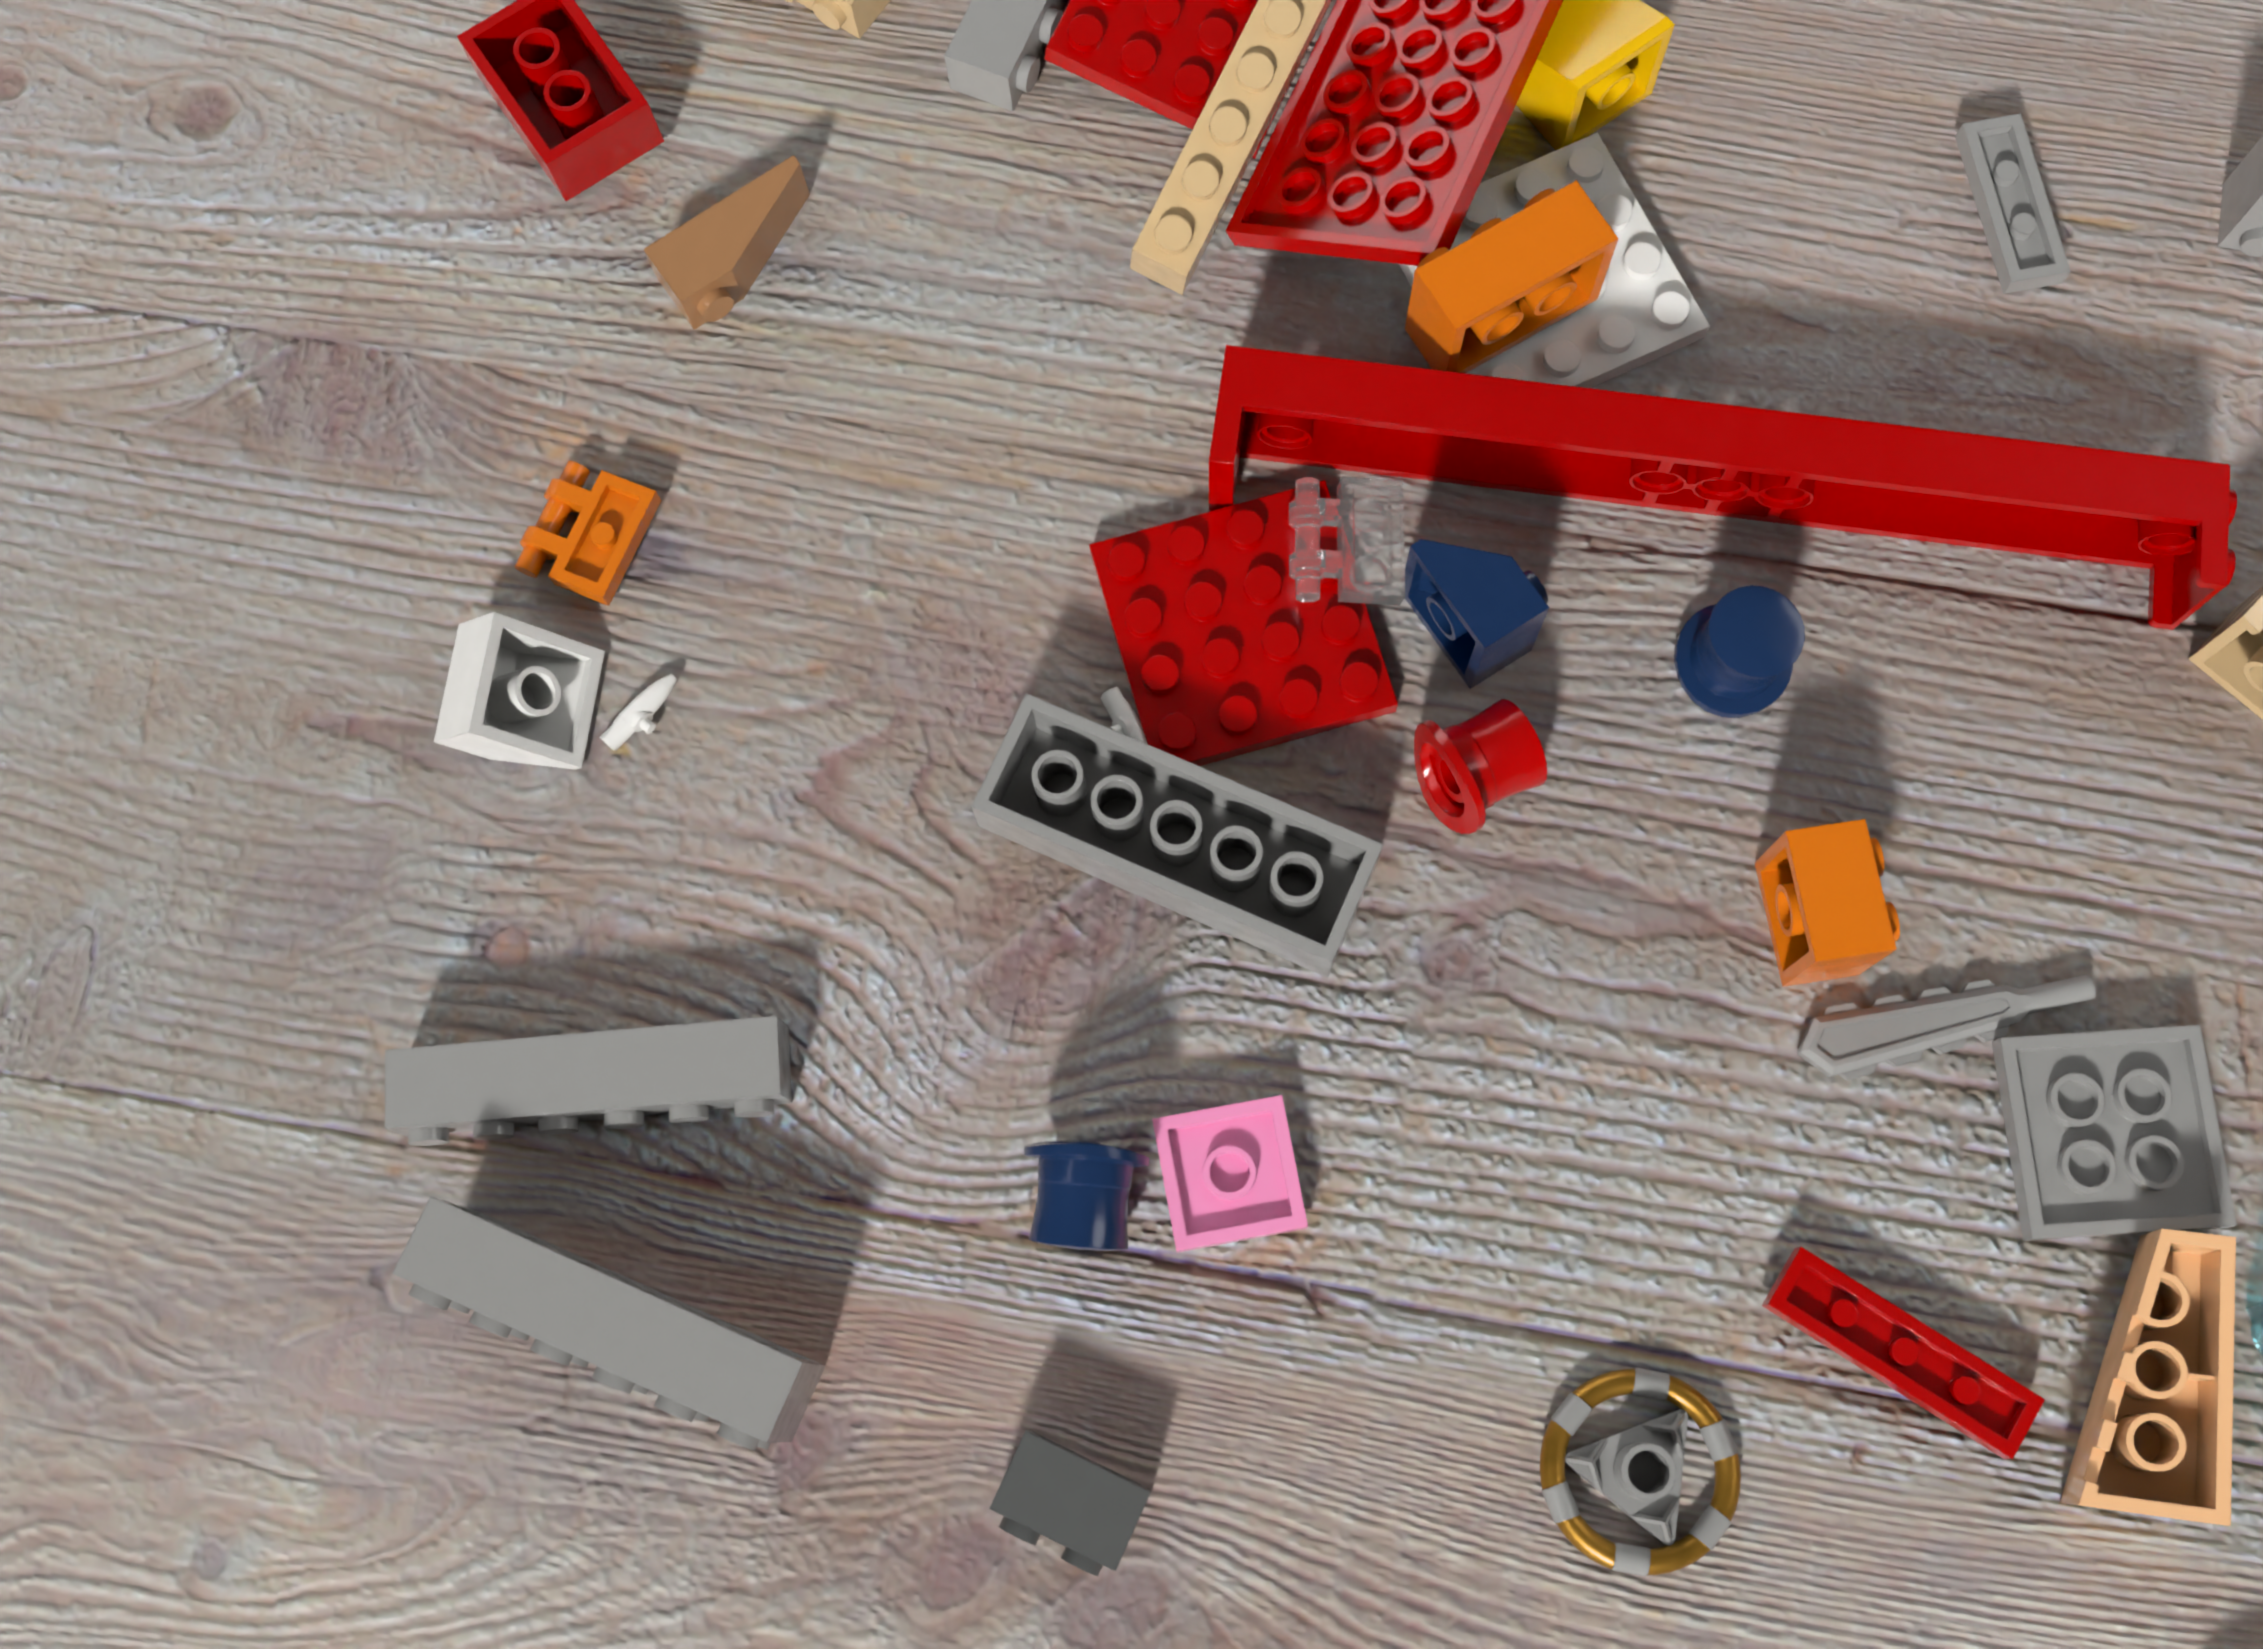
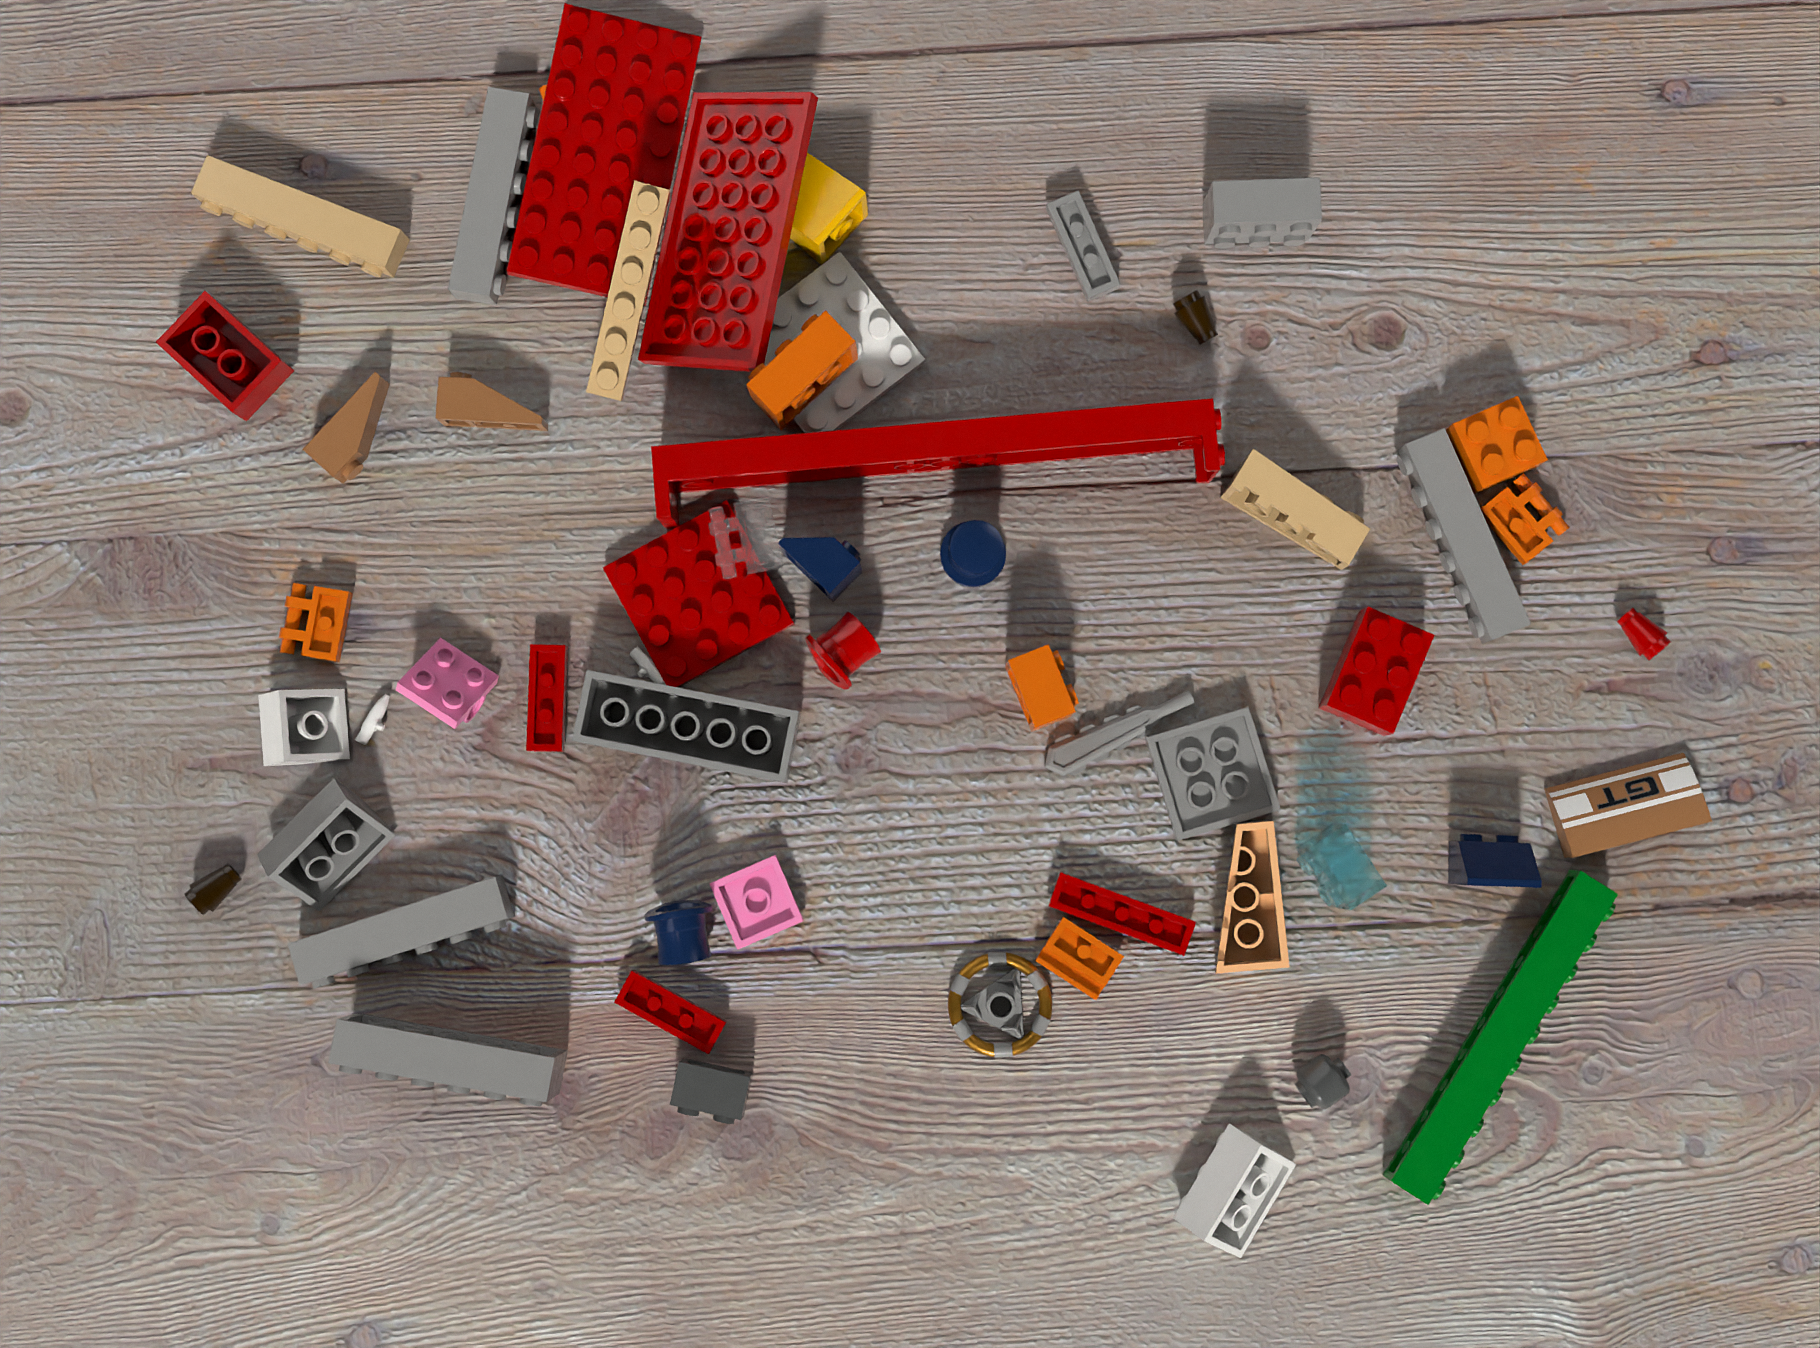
camera: 15 degrees left, 10 degrees up
none -> dark brown cone [184,863,242,915]
none -> light grey slope [257,778,396,911]
none -> bright pink plate [396,638,499,729]
none -> medium nougat slope [435,372,548,431]
none -> red plate [526,644,568,752]
none -> red plate [614,970,727,1055]
none -> orange plate [1035,916,1124,1000]
none -> dark brown cone [1173,290,1218,345]

